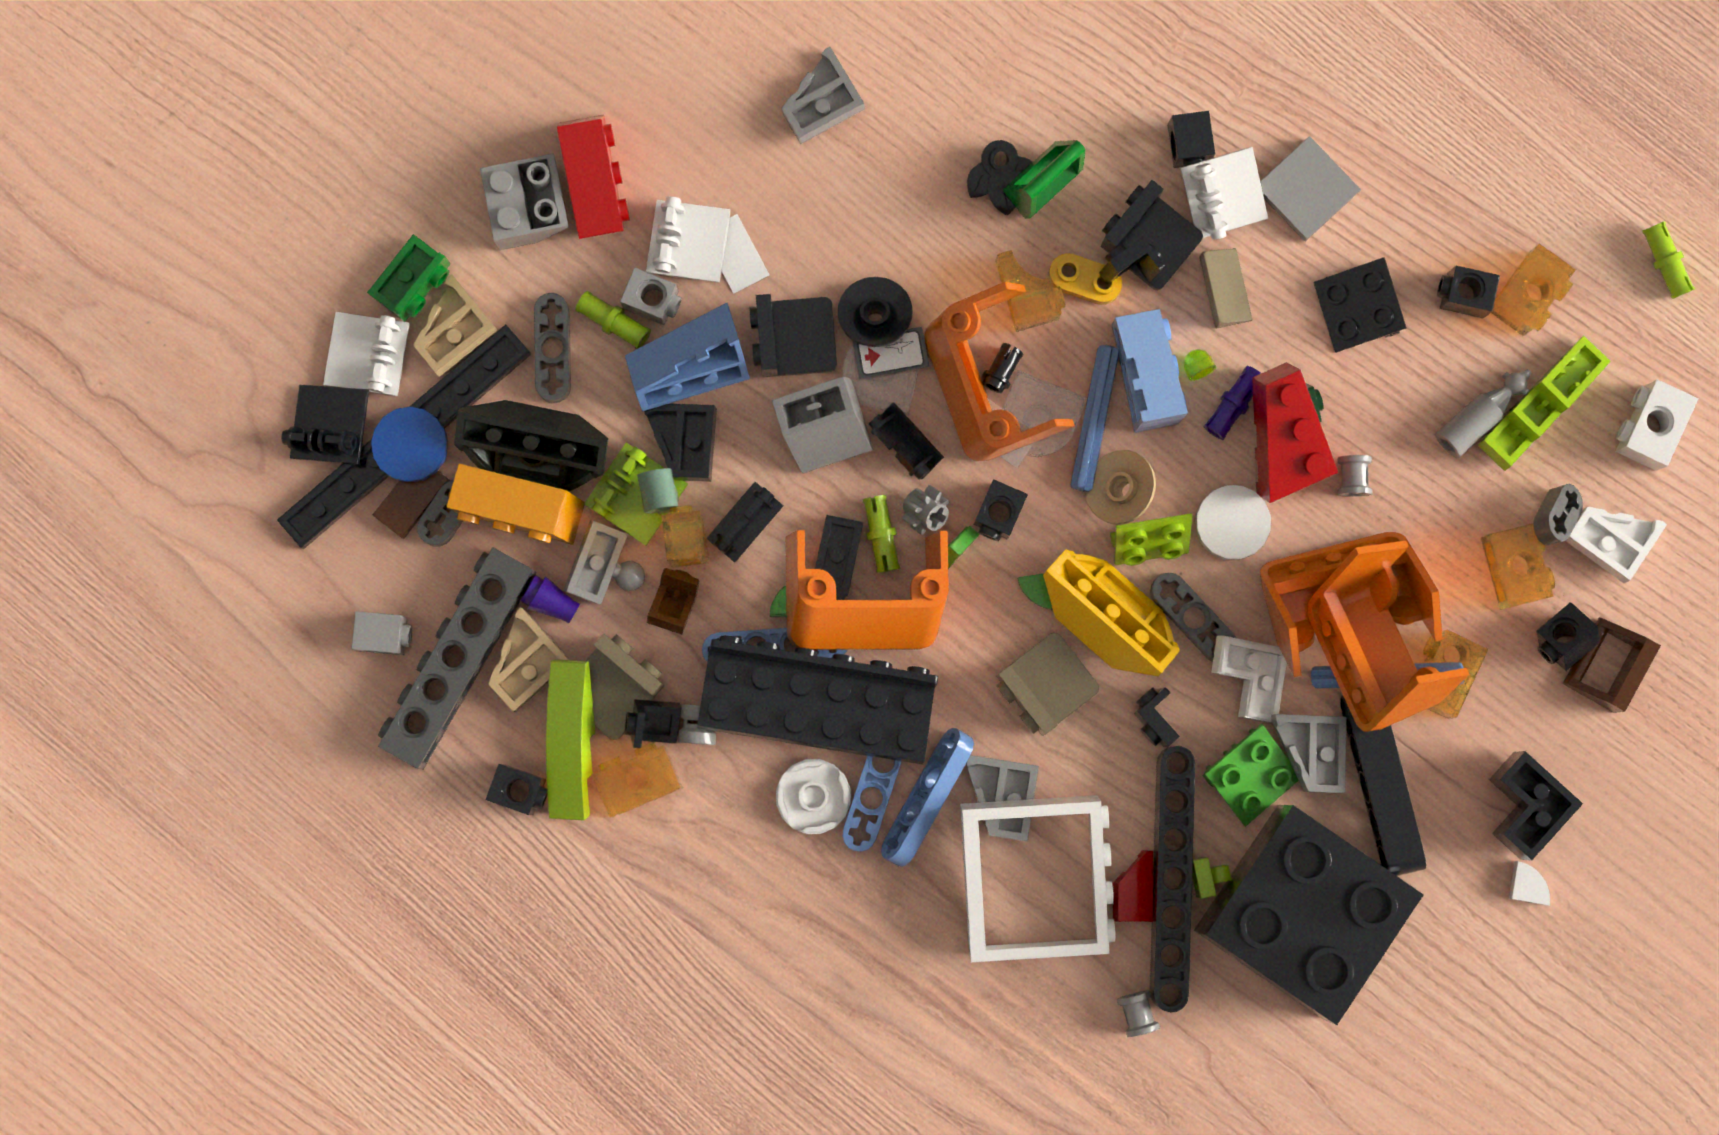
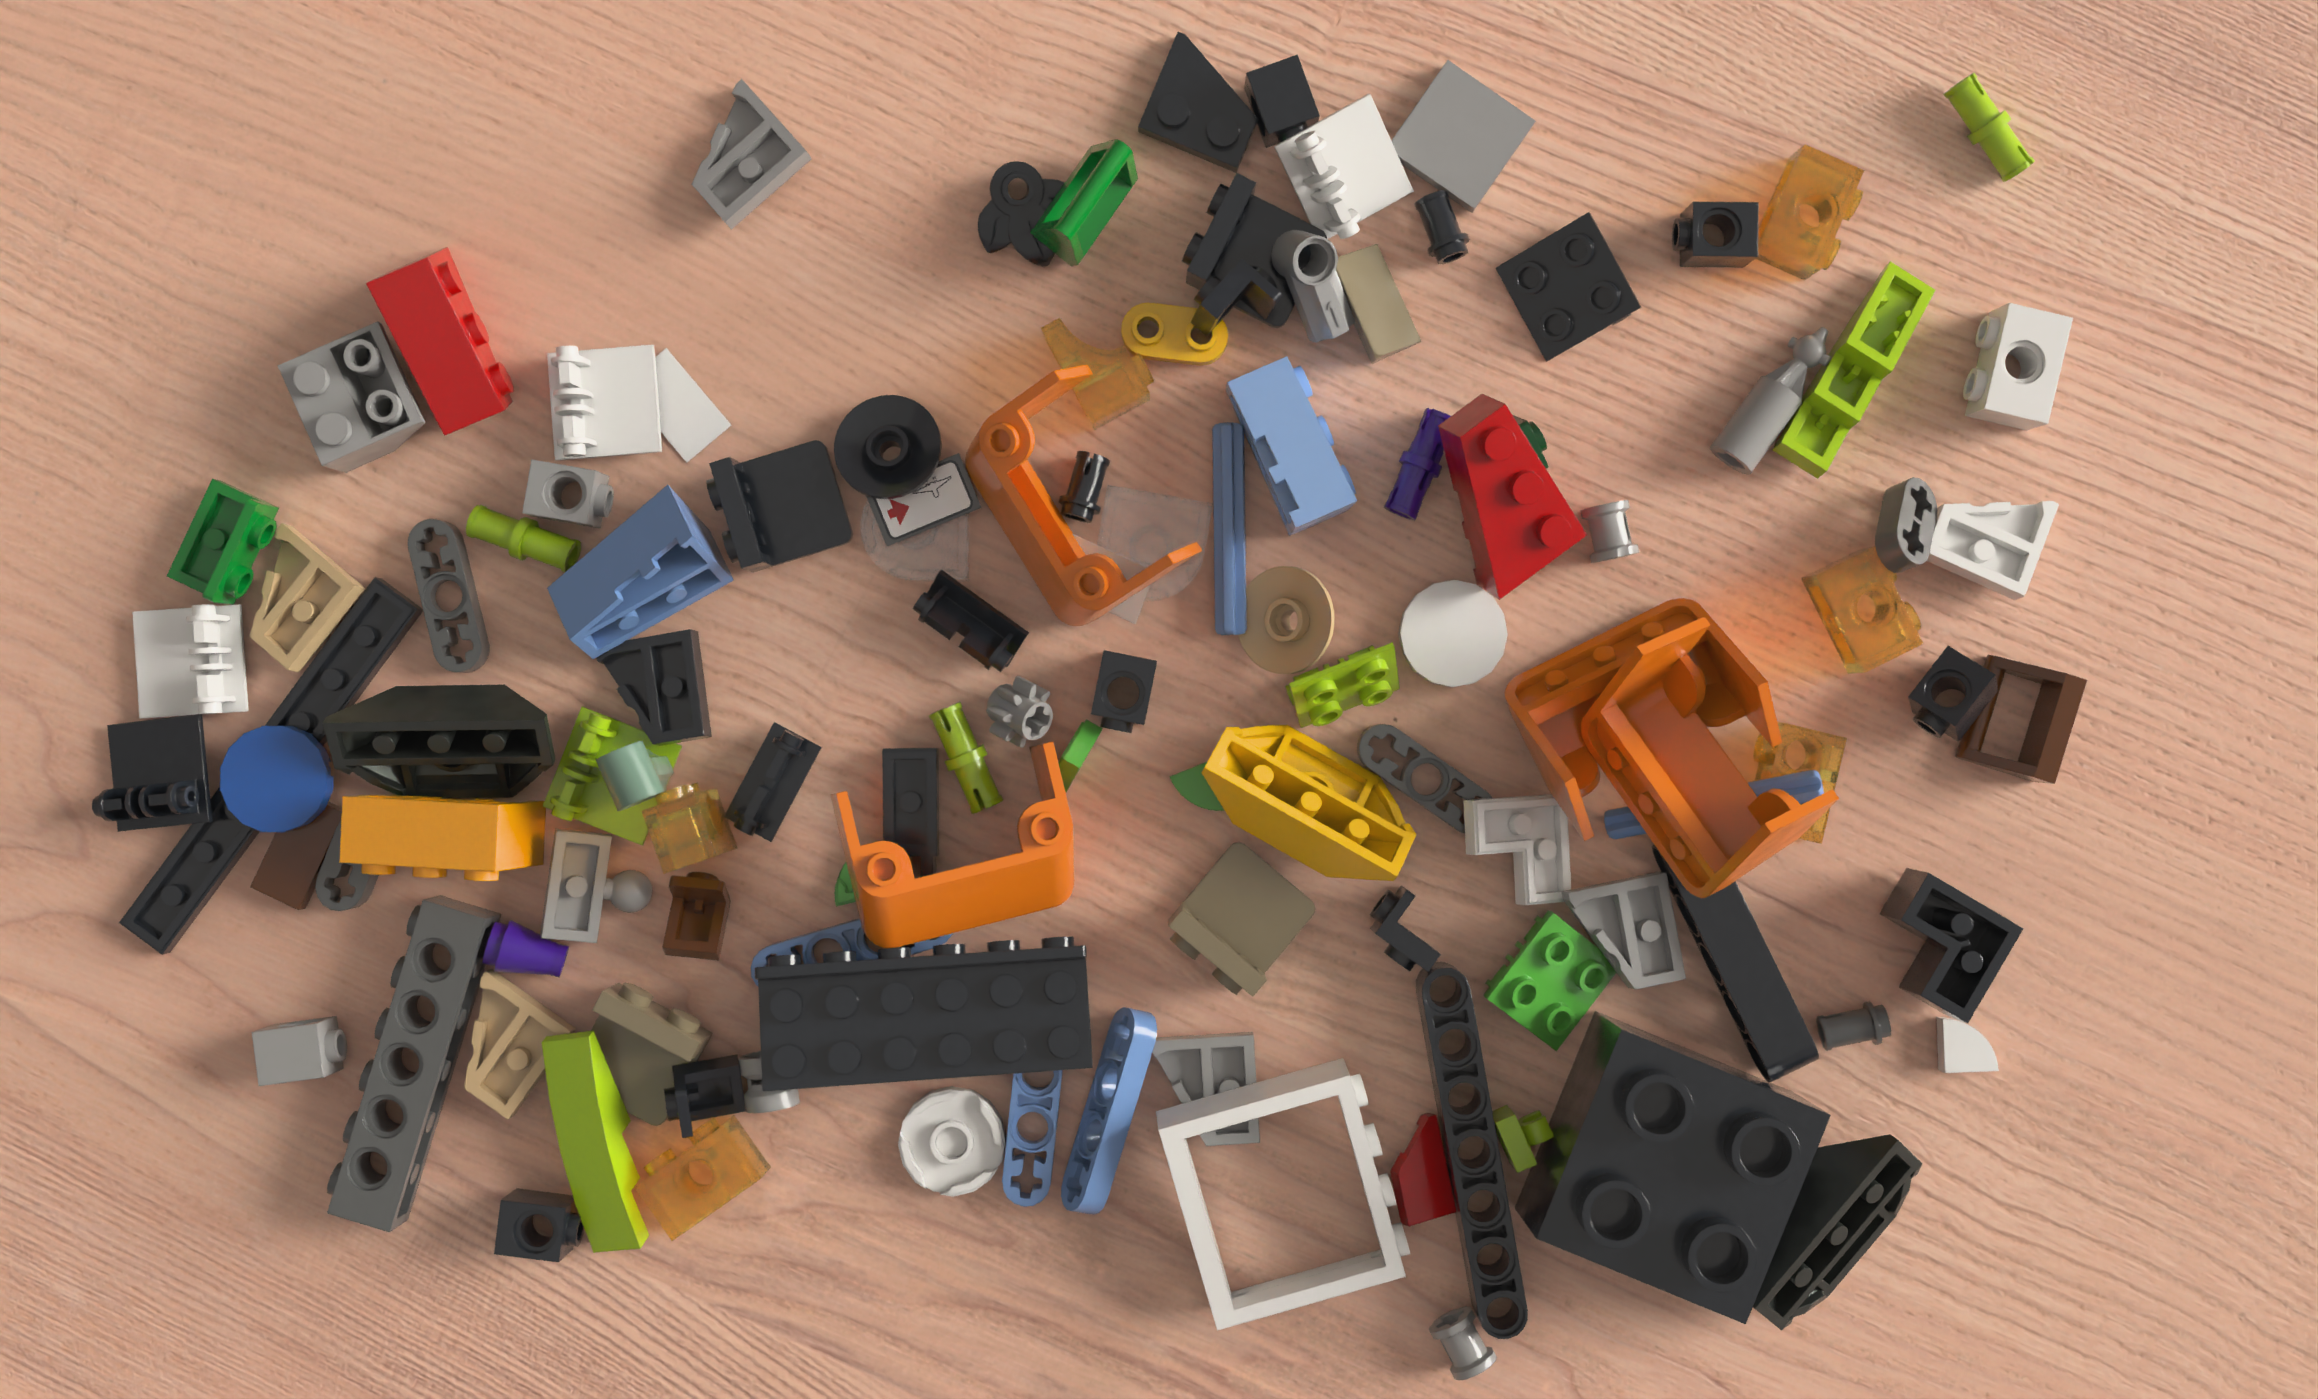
camera: 10 degrees left, 5 degrees up
light grey slope [772,376,874,473] -> none
clear neon green hinge [1183,349,1216,381] -> none
none -> black wing [1138,32,1258,173]
none -> light grey piece [1271,230,1355,343]
none -> black pin [1415,190,1470,264]
none -> pearl dark grey wedge [1753,1134,1923,1330]
none -> dark grey pin [1816,1001,1891,1051]

